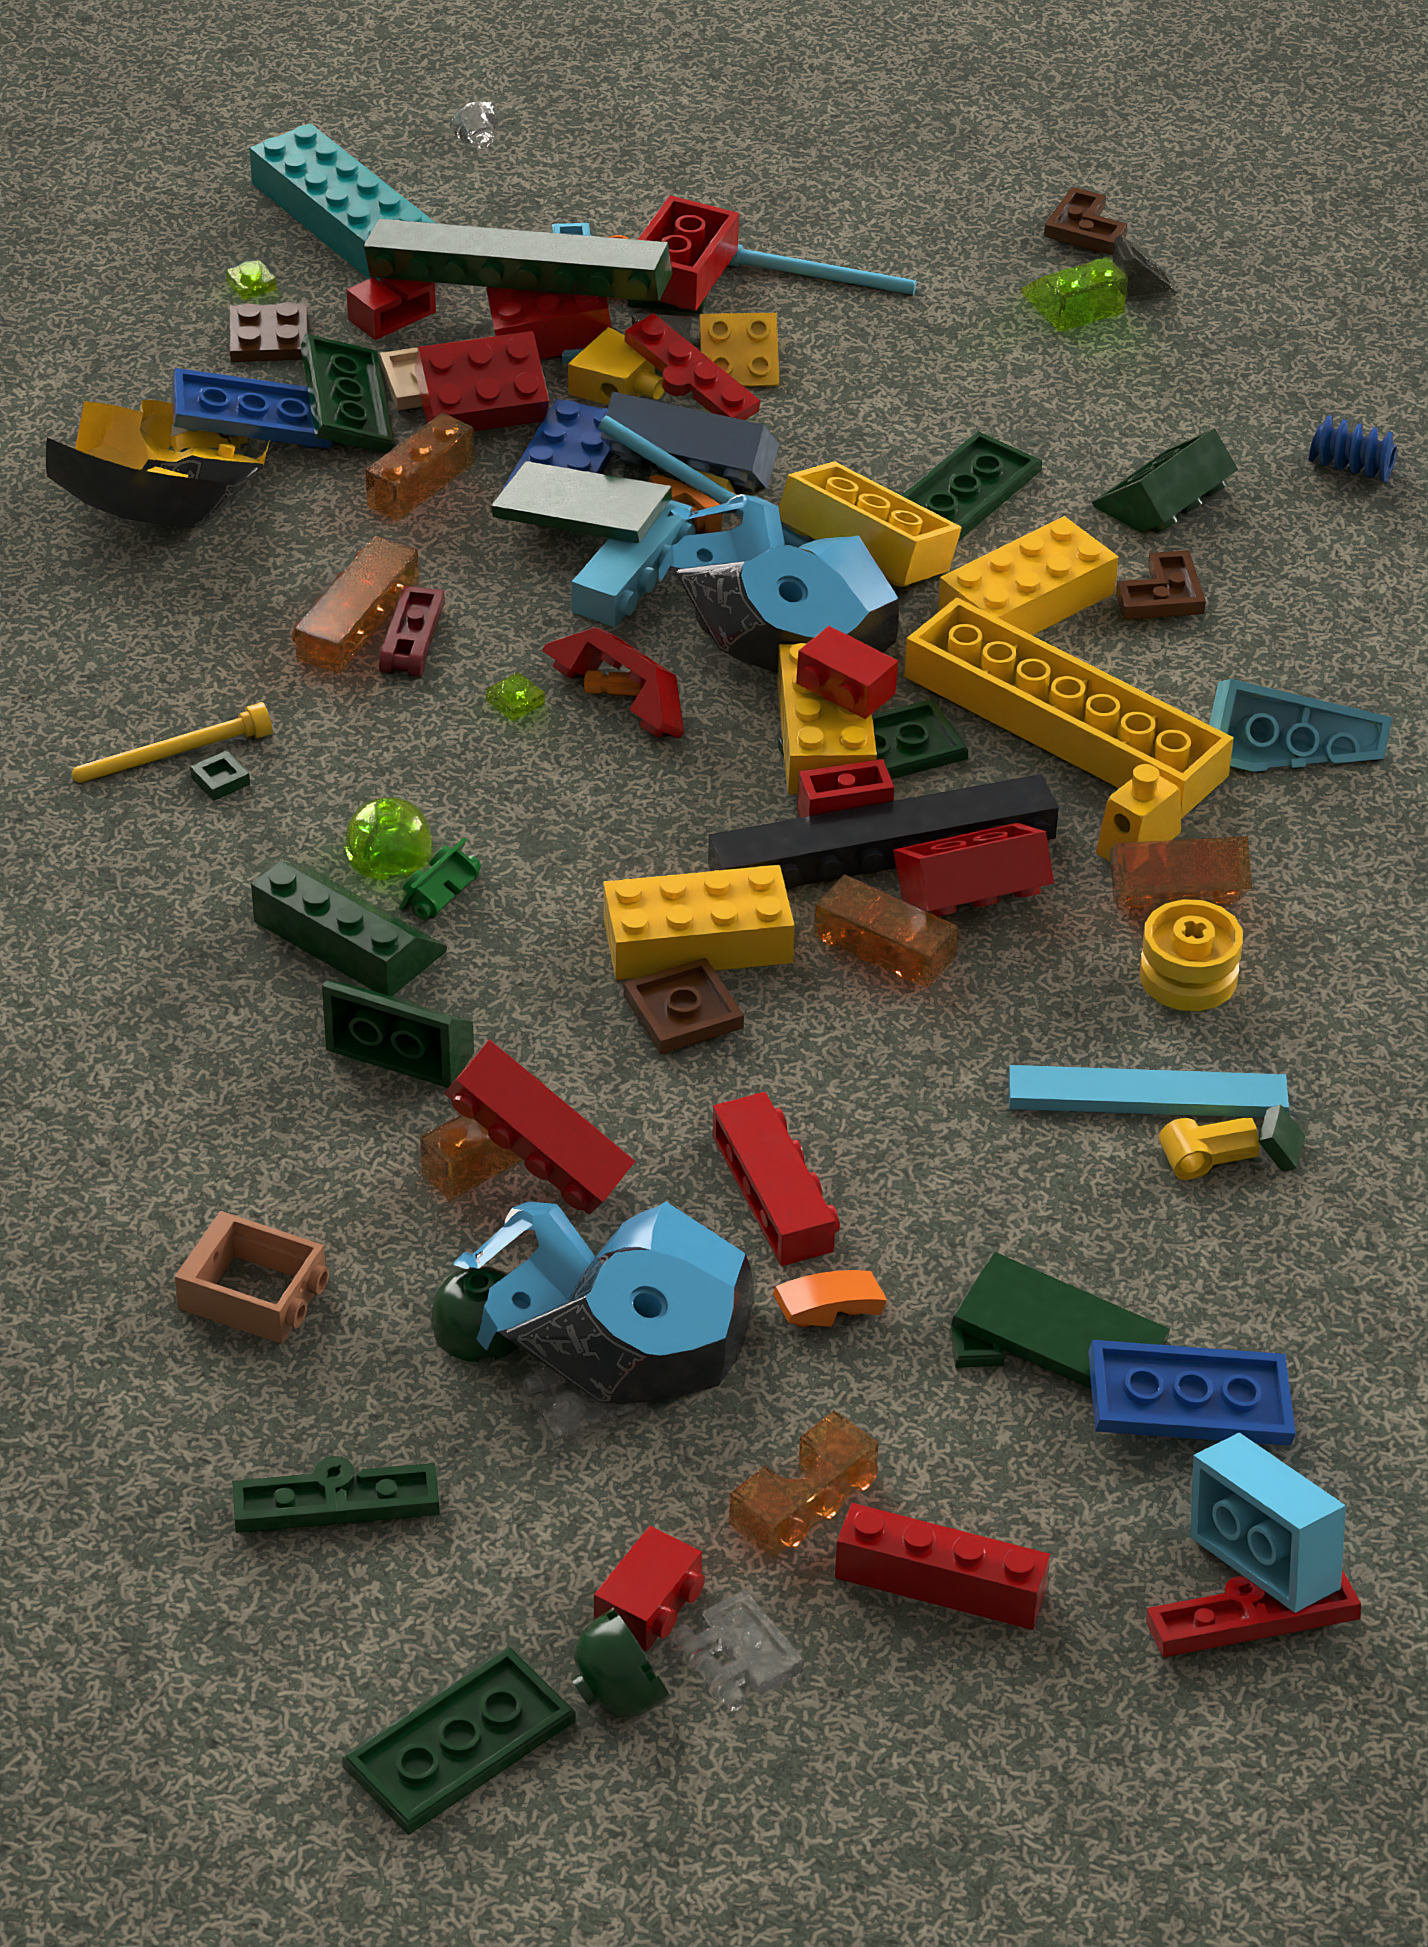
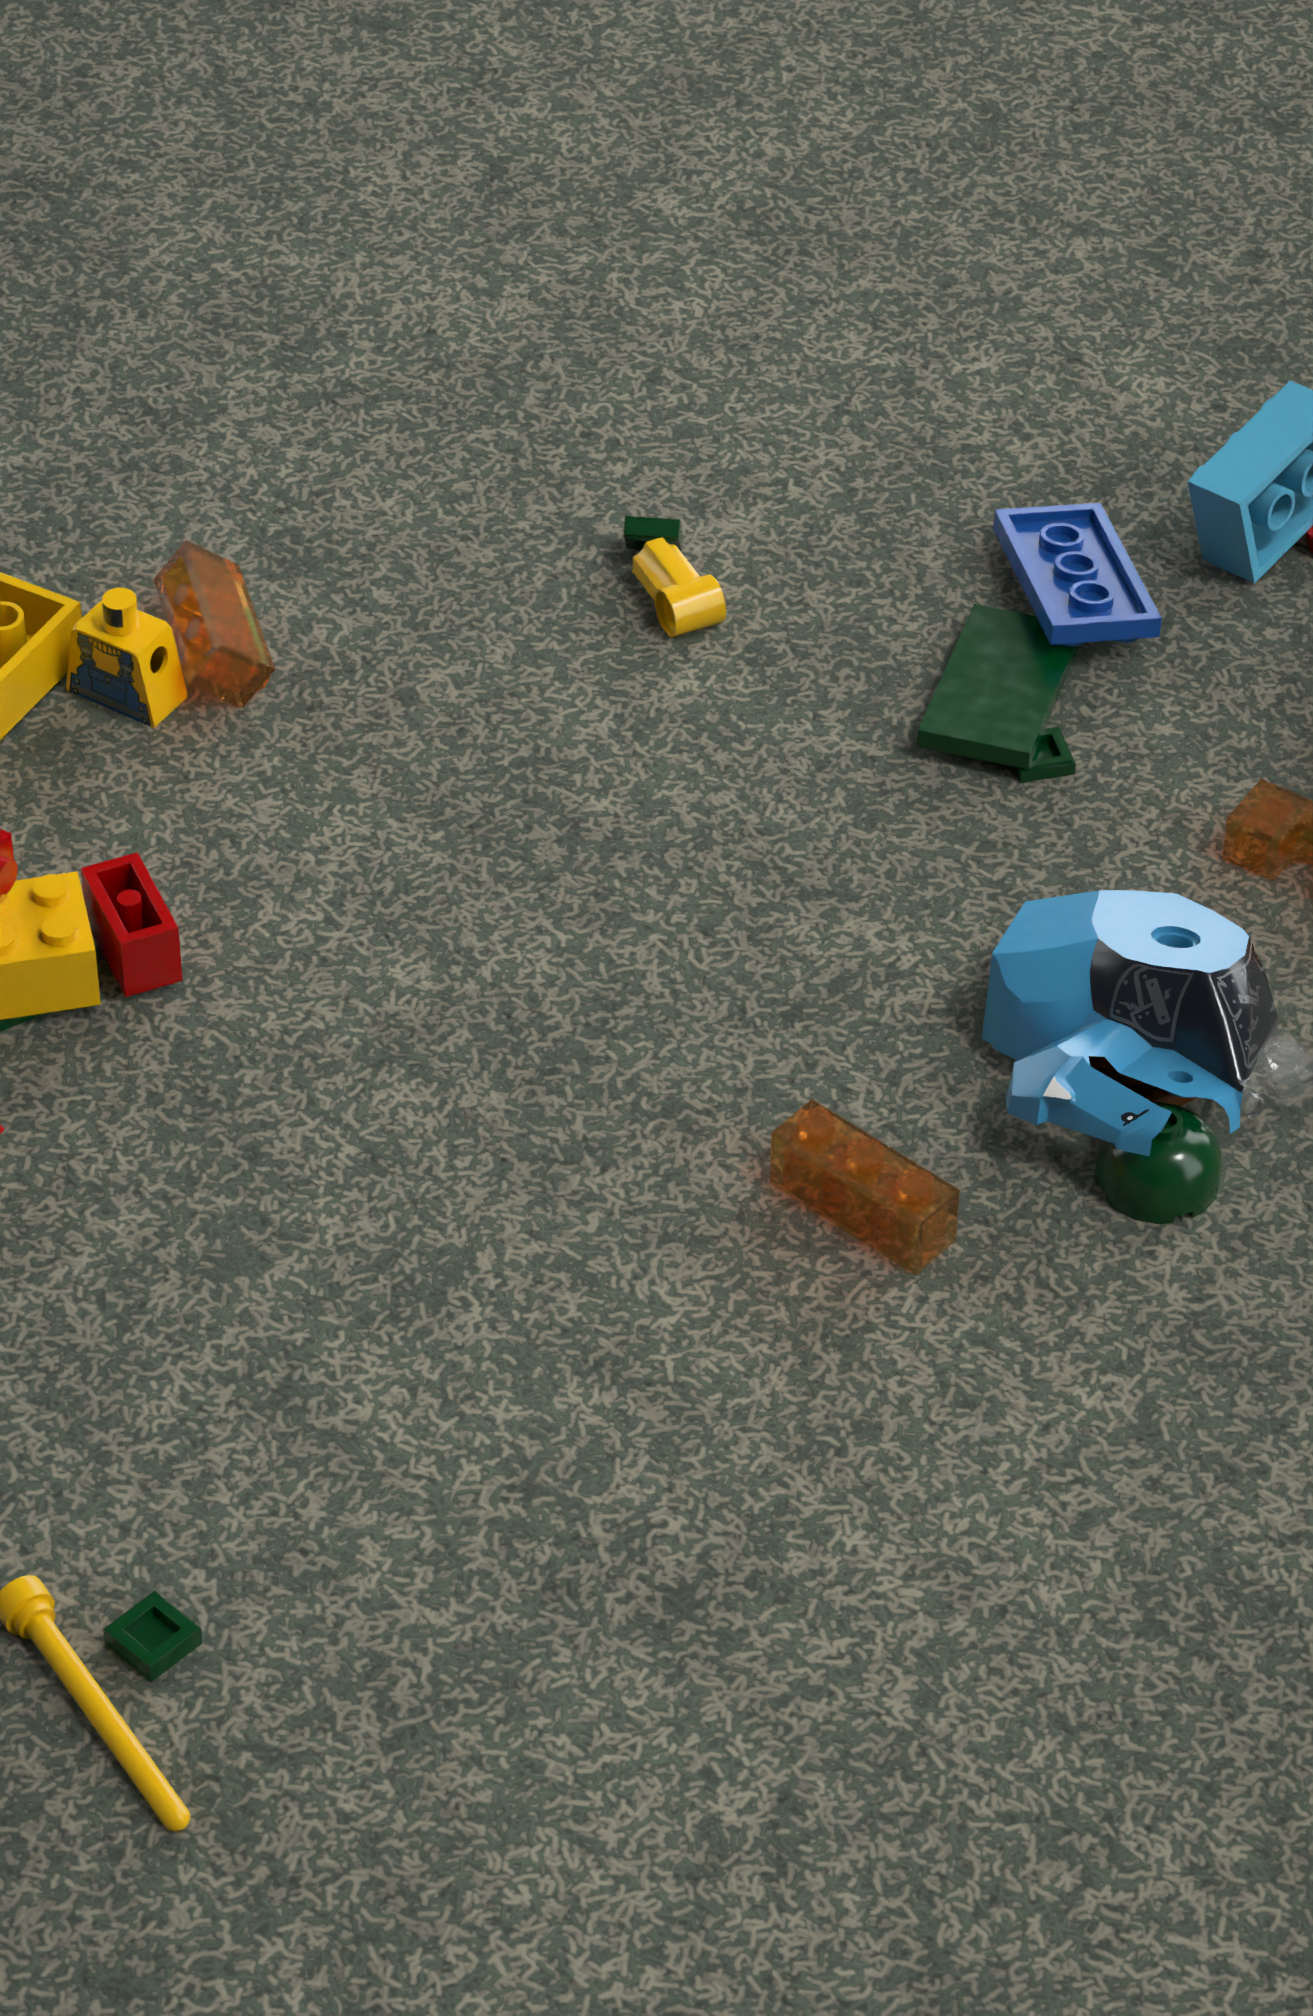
camera: 100 degrees left, 0 degrees up
nougat window [175,1211,329,1344] -> none
dark green slope [251,860,447,997] -> none
dark green slope [322,980,474,1088] -> none
clear neon green cylinder [345,797,432,880] -> none
green hinge [398,837,481,919] -> none
red brick [443,1039,636,1214] -> none
yellow brick [603,865,795,980] -> none
reddish brown plate [624,958,744,1054] -> none
black brick [708,774,1059,889] -> none
red brick [712,1092,840,1266] -> none
orange slope [773,1270,887,1327] -> none
clear orange brick [814,874,958,988] -> none
red brick [893,823,1054,916] -> none
medium azure tile [1009,1065,1289,1118] -> none
yellow wheel [1140,899,1243,1011] -> none

